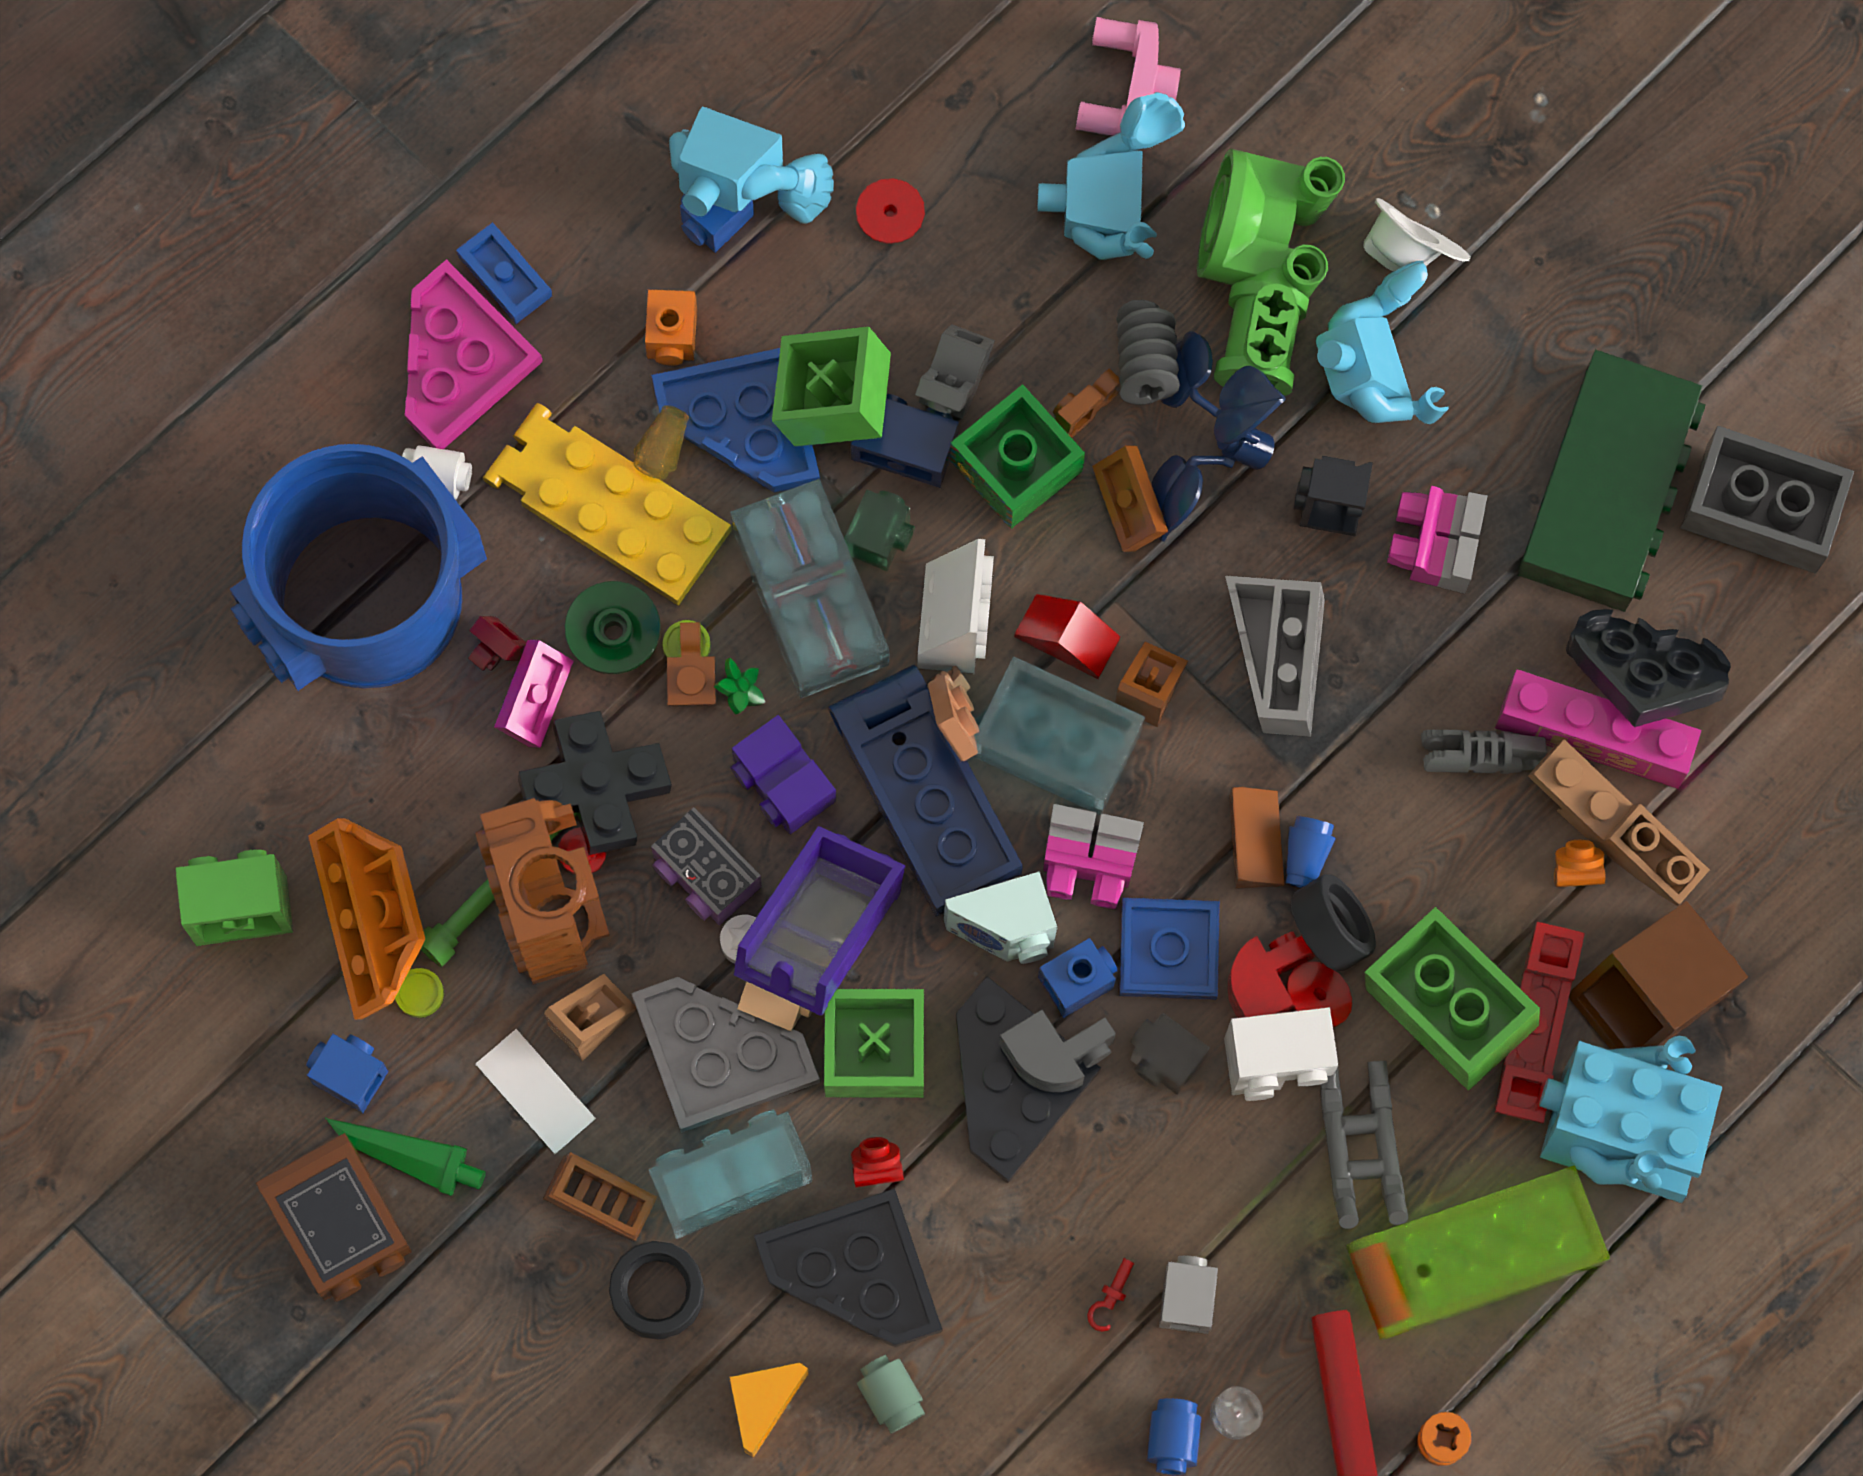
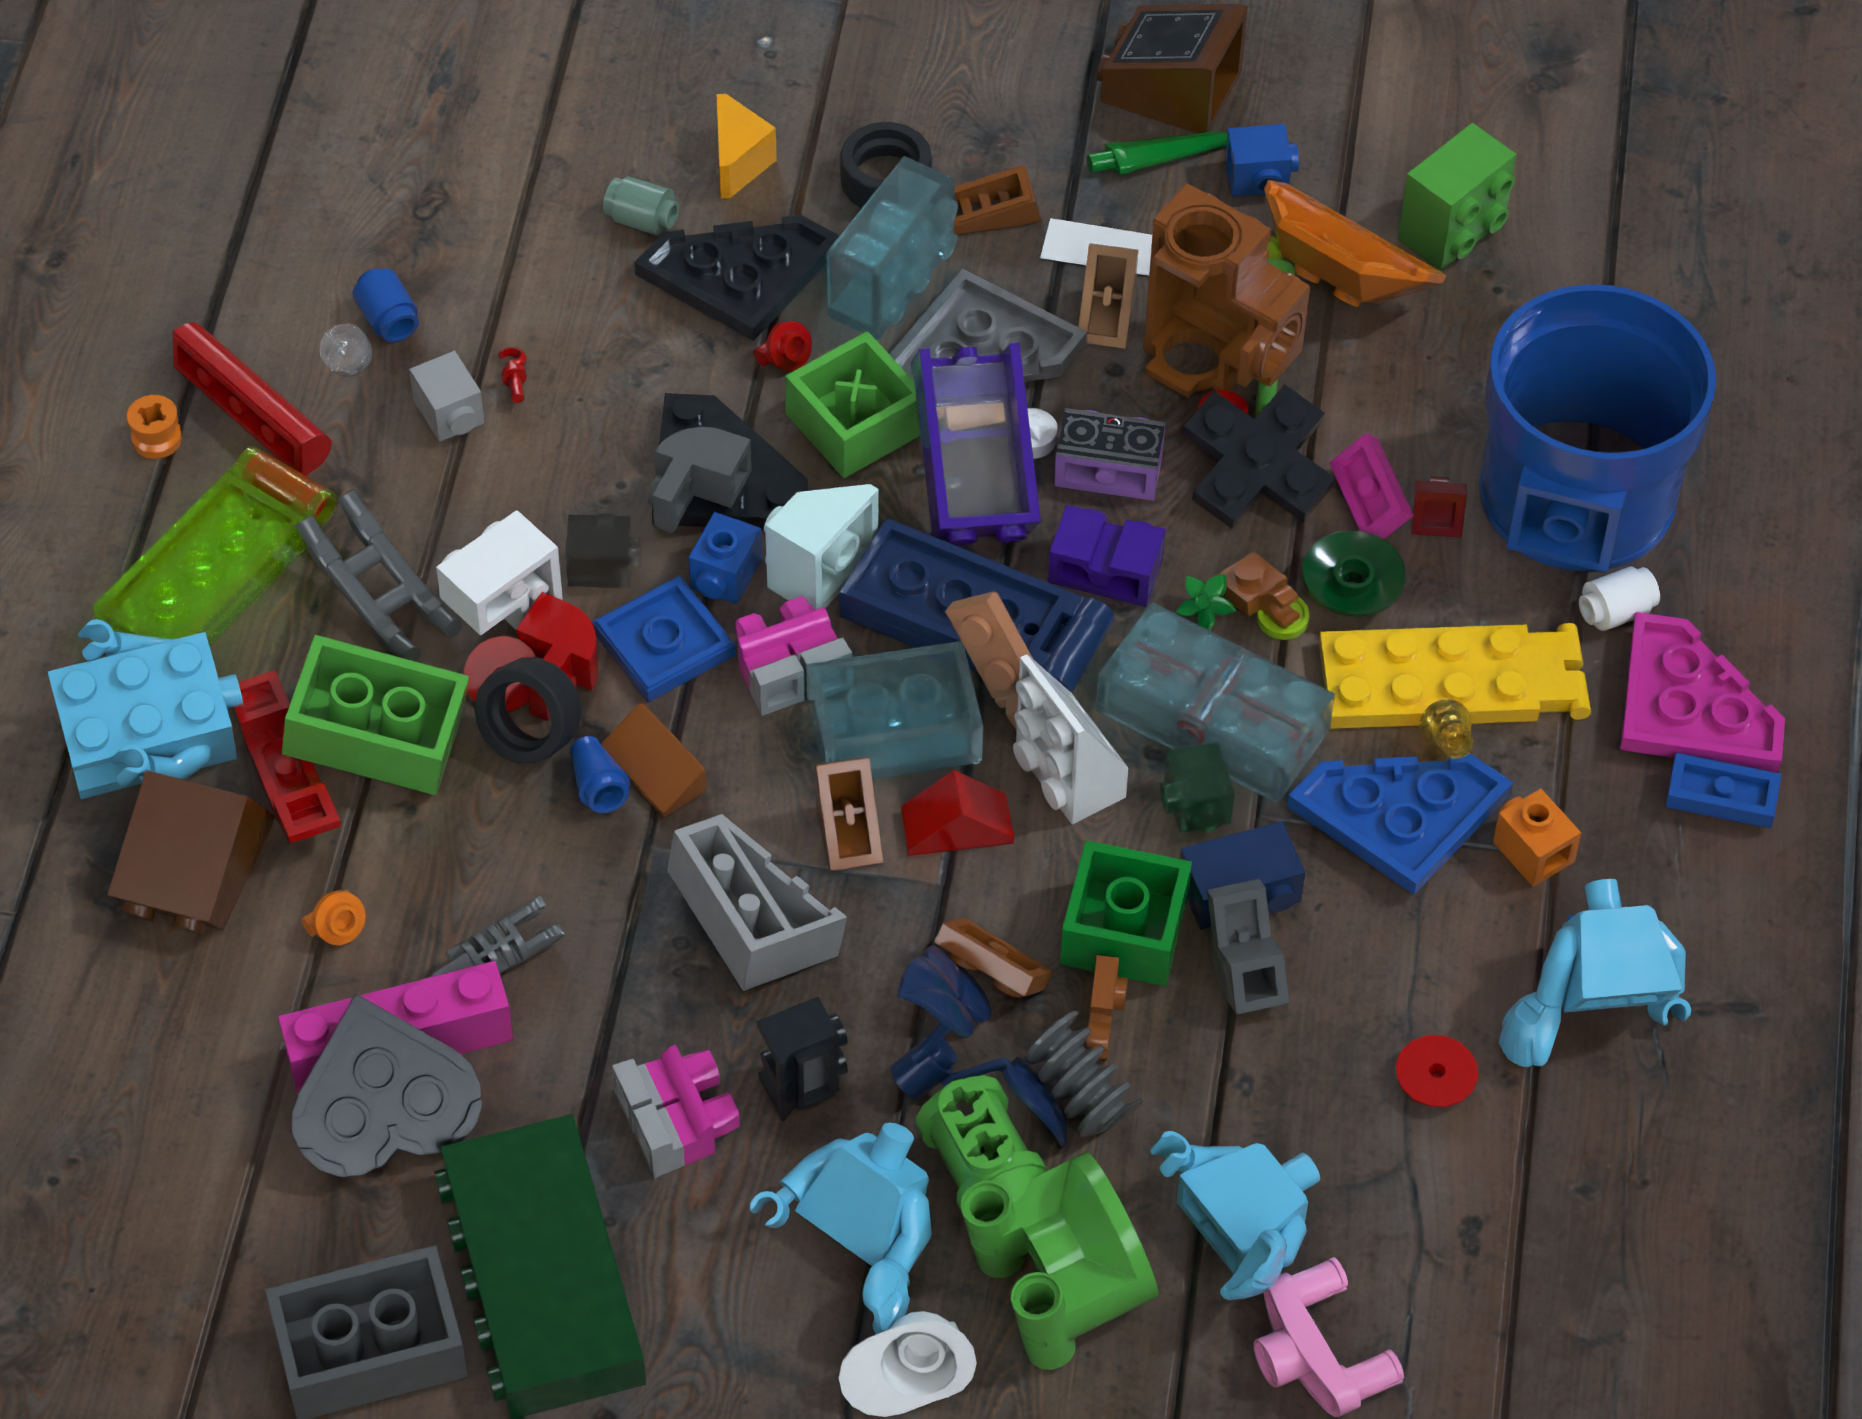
camera: 145 degrees right, 20 degrees down
bright green brick [772,327,891,446] -> none
medium nougat slope [1528,739,1710,906] -> none

